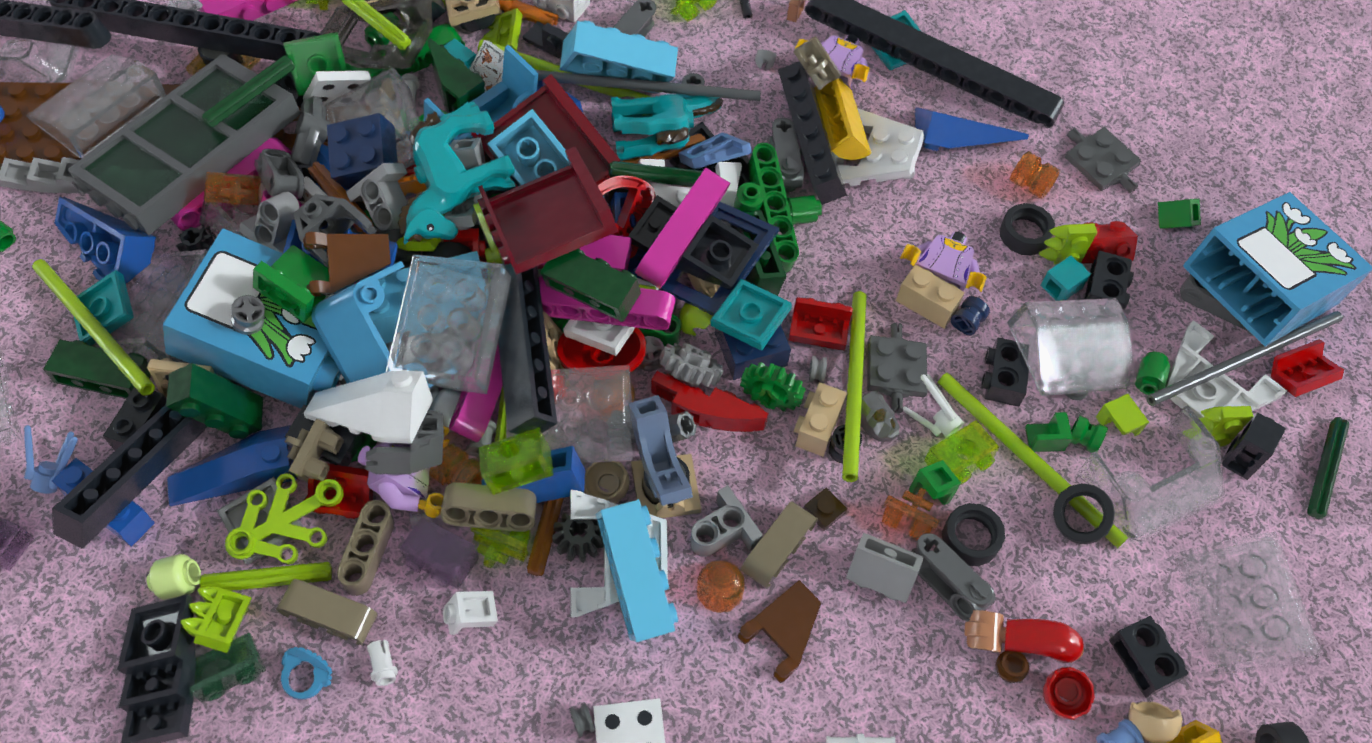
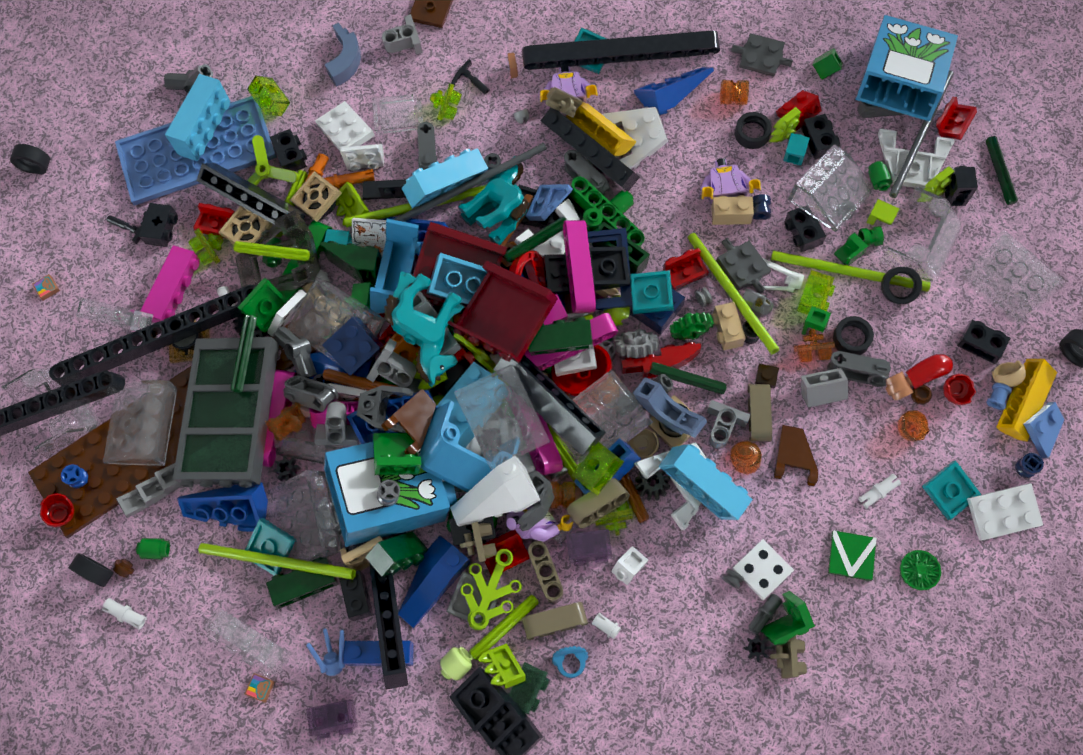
camera: 25 degrees left, 10 degrees up
none -> dark green axle [650,362,727,394]
none -> clear orange hair [898,410,930,442]

